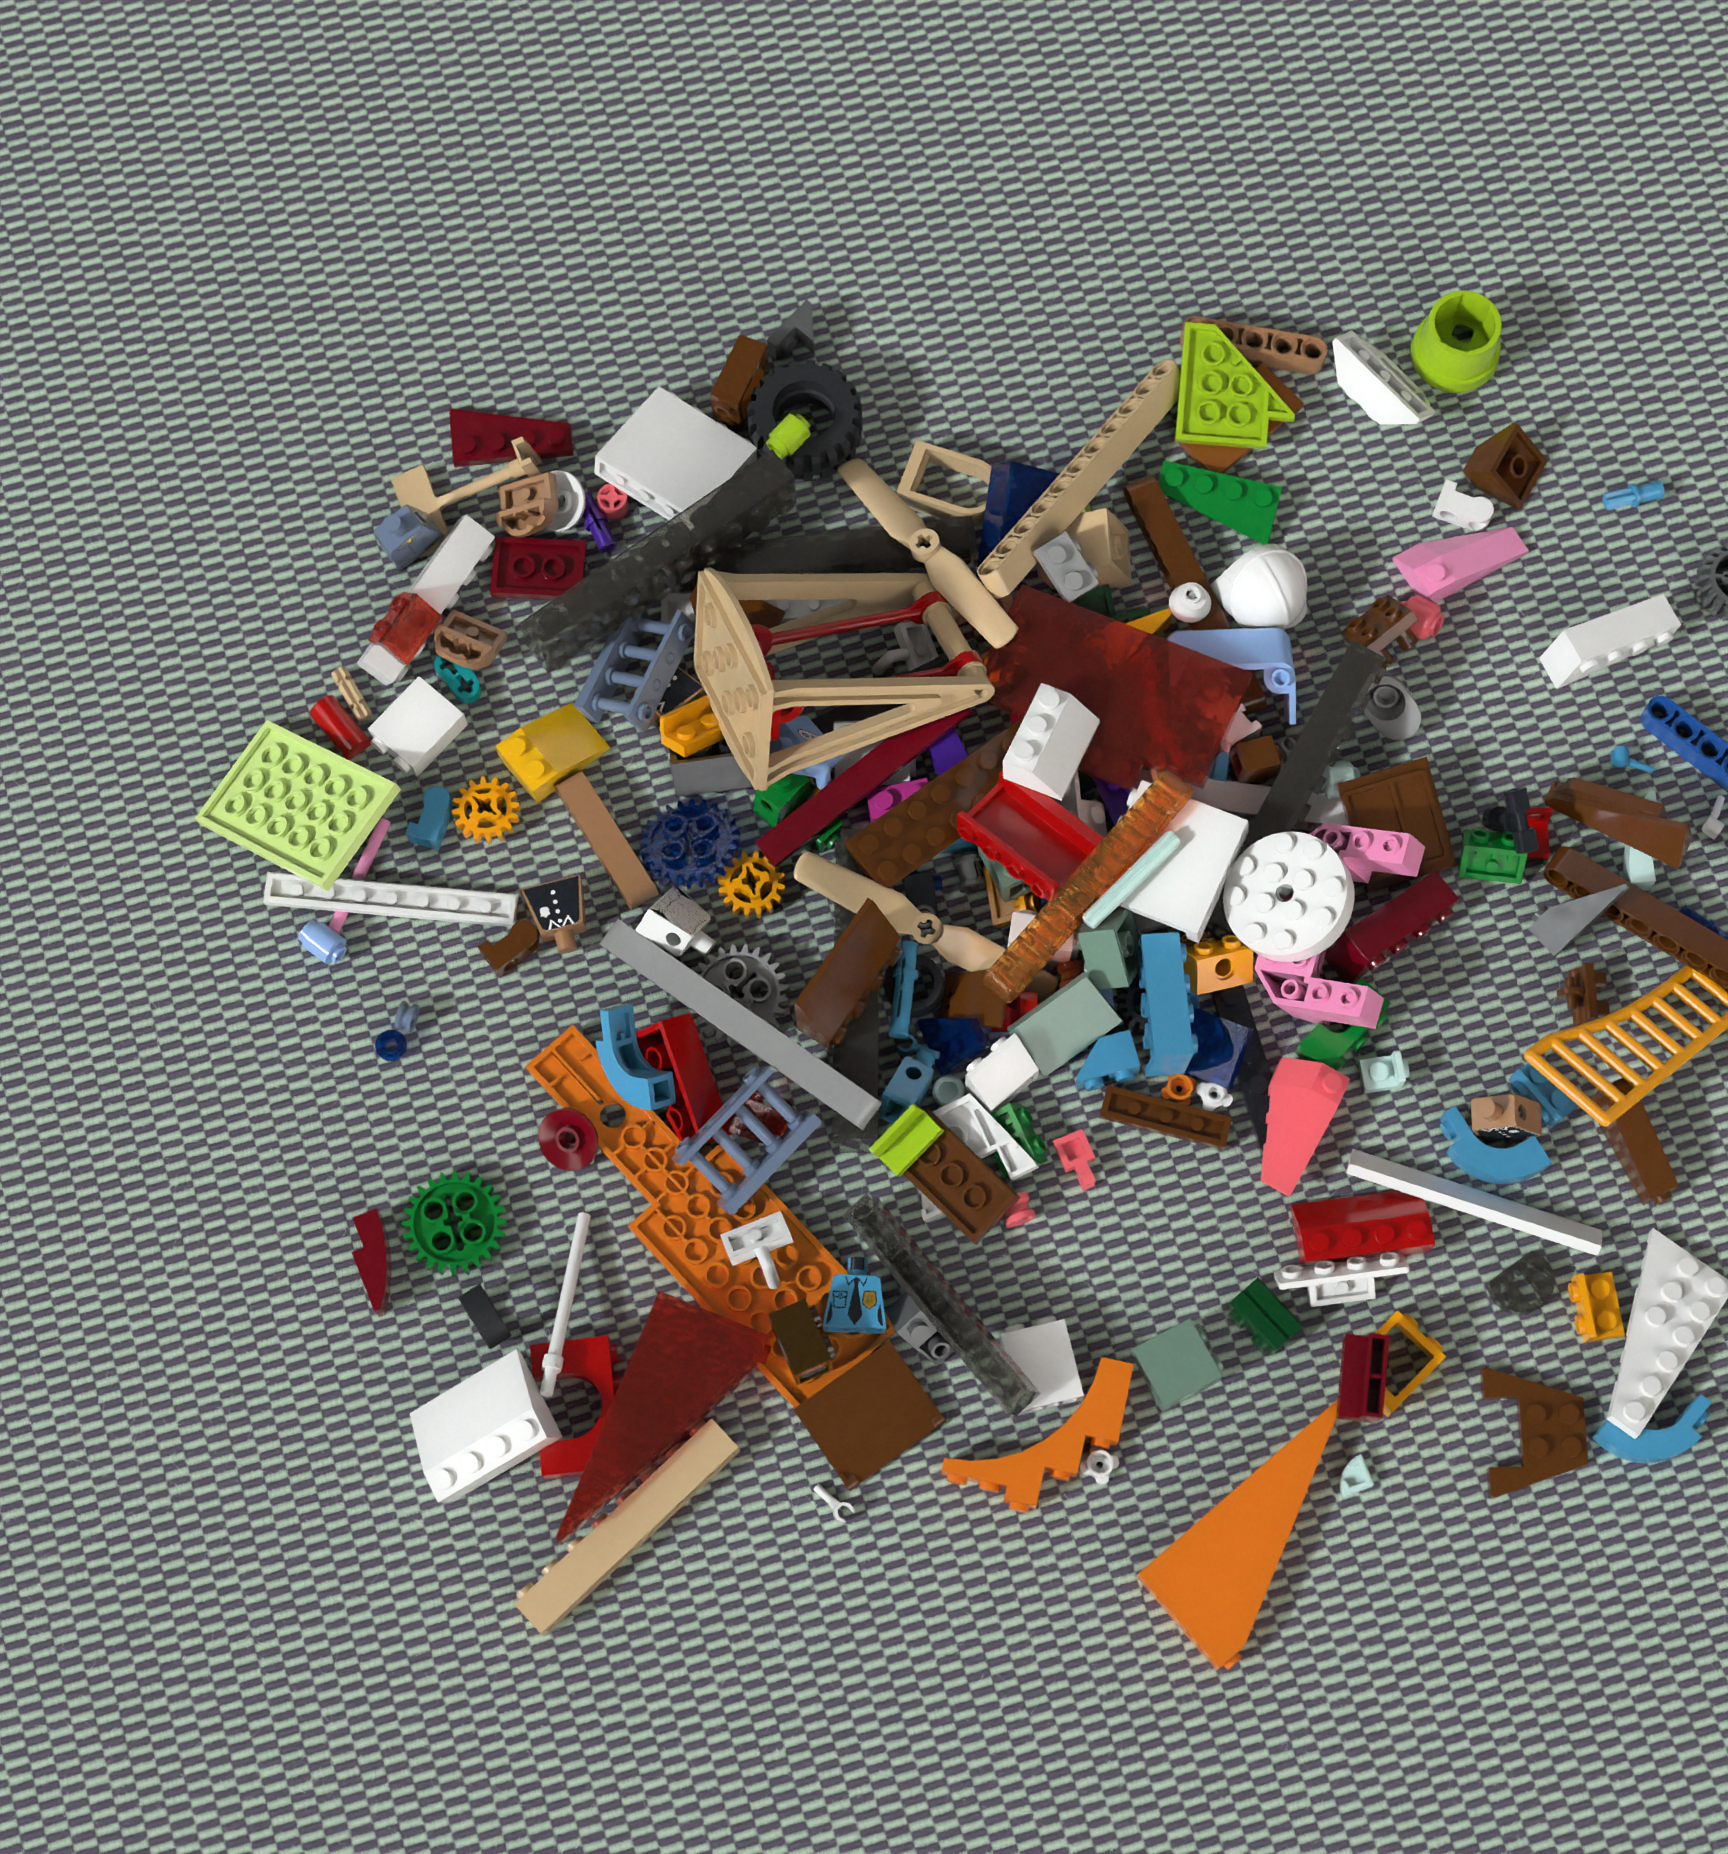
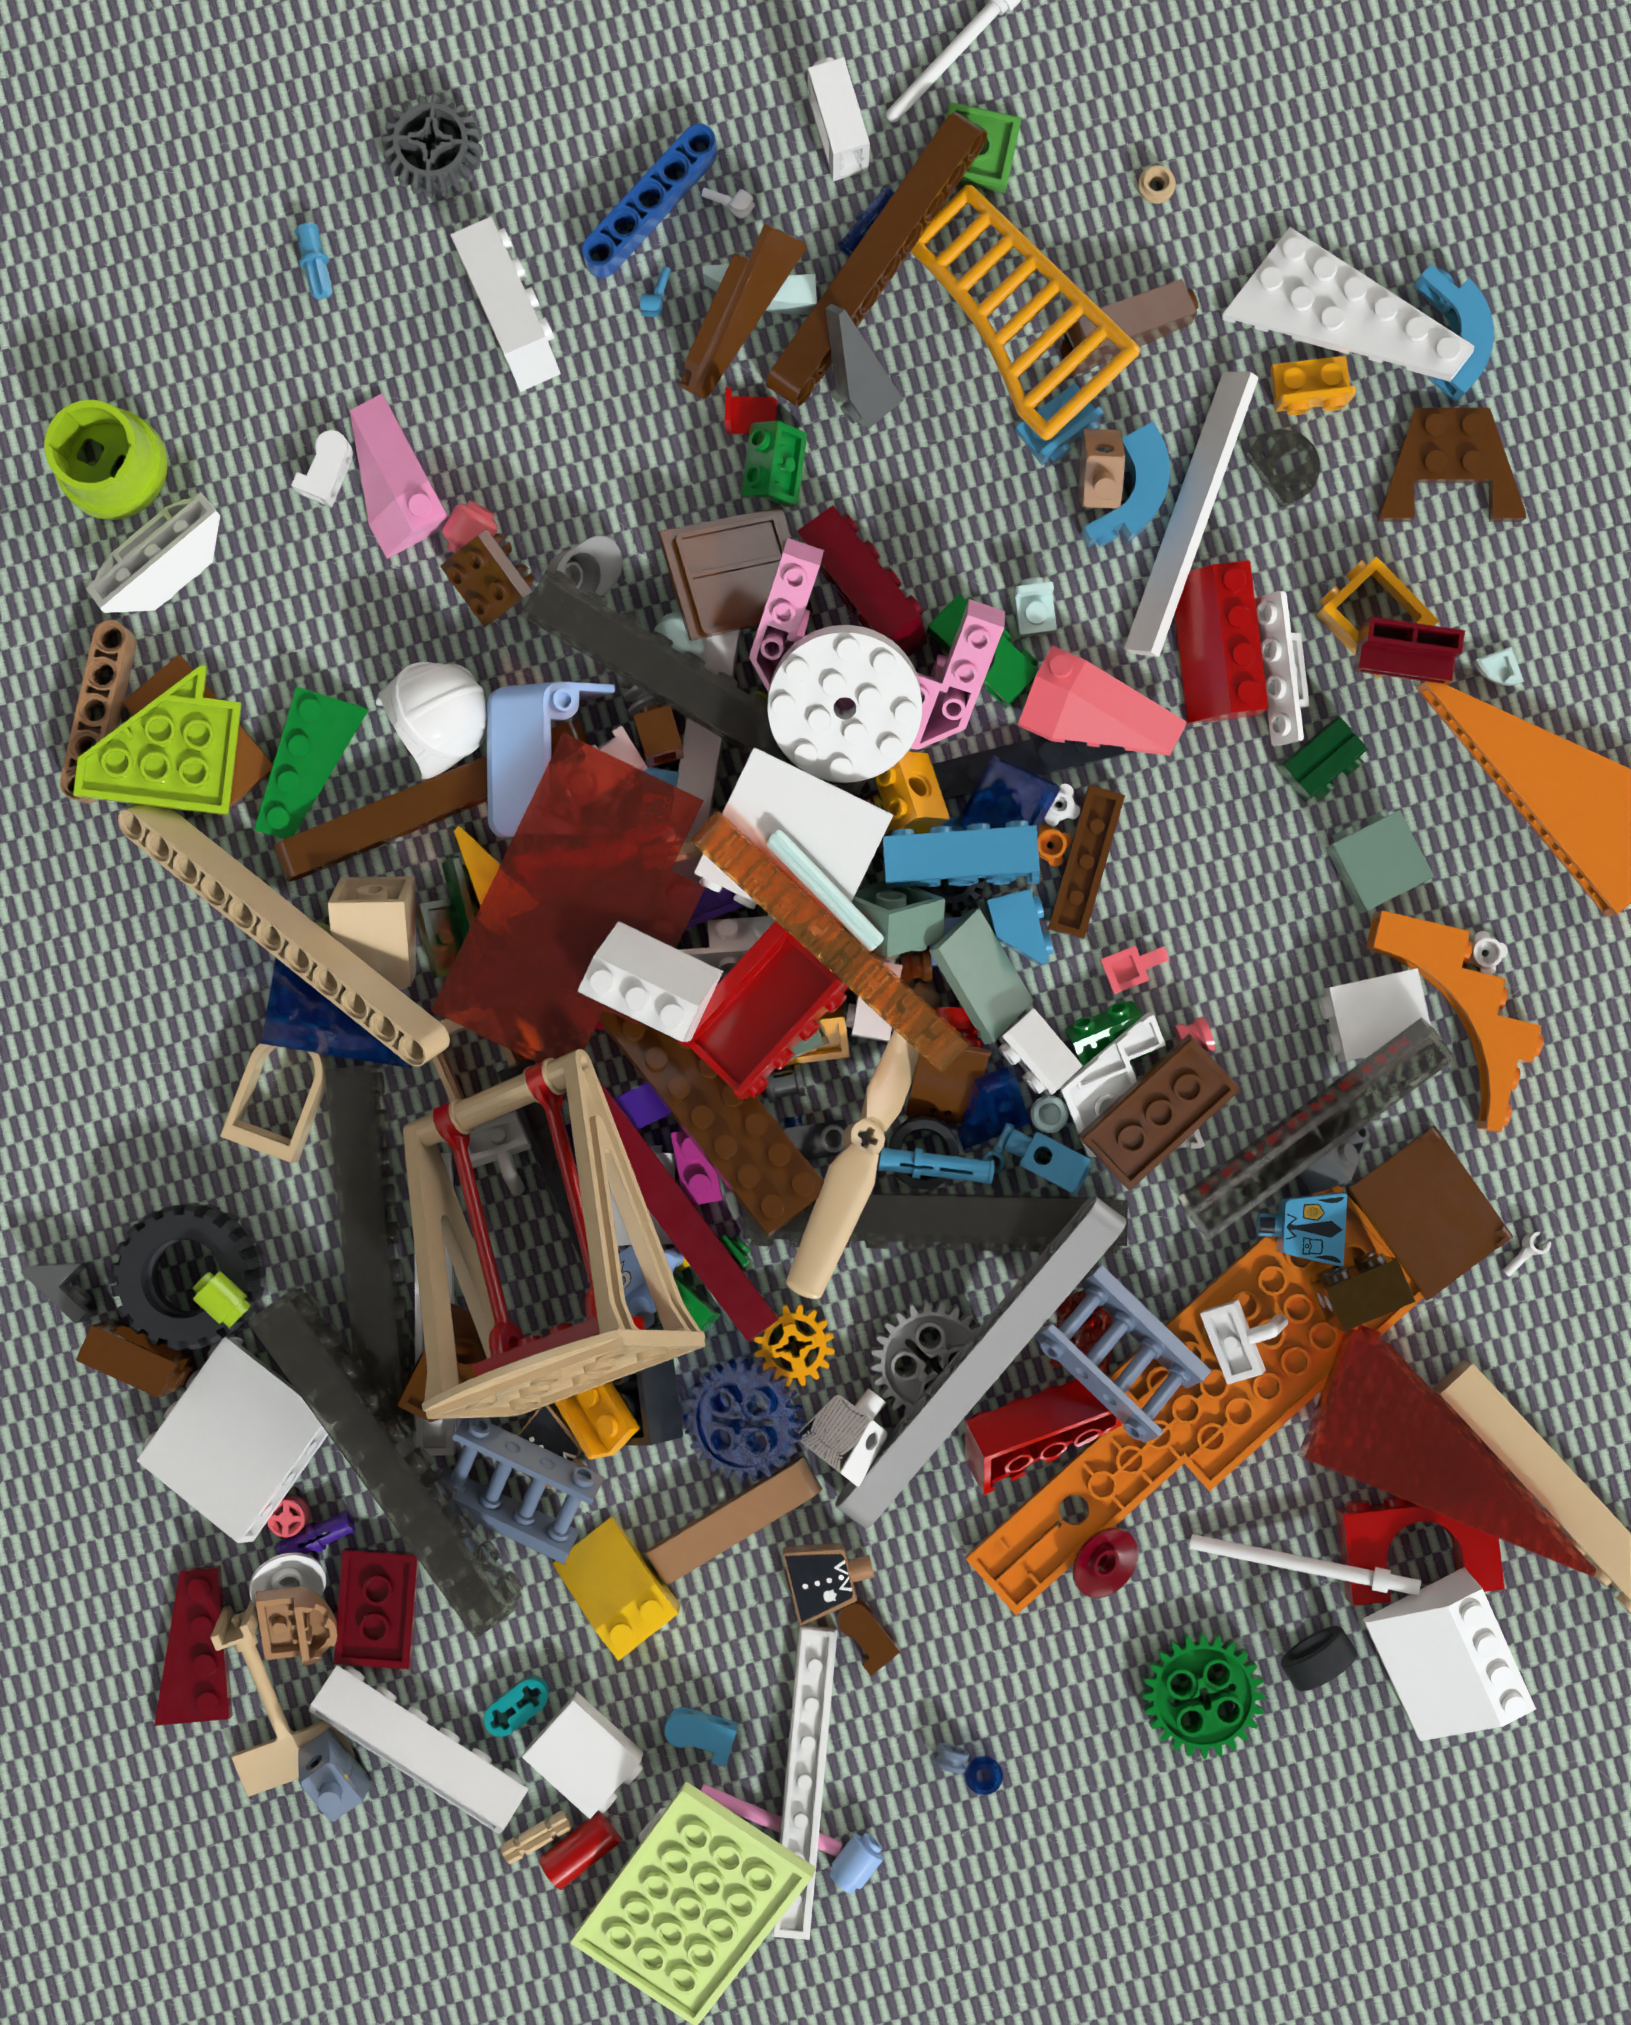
camera: 90 degrees left, 15 degrees up
dark red slope [351,1208,392,1317] -> none
clear red bracket [368,592,442,665] -> none
medium nougat slope [434,609,507,669] -> none
light orange gear [452,776,521,845] -> none
dark azure arch [595,1003,676,1111] -> none
reddish brown slope [794,898,903,1050] -> none
tan piece [837,458,1018,649] -> none
lime panel [869,1103,944,1177] -> none
light grey bracket [1033,531,1099,605] -> none
white cone [1169,582,1211,623] -> none
reddish brown slope [1463,423,1548,509] -> none
black bar [1482,787,1539,854] -> none
reddish brown hips [1557,962,1610,1026] -> none

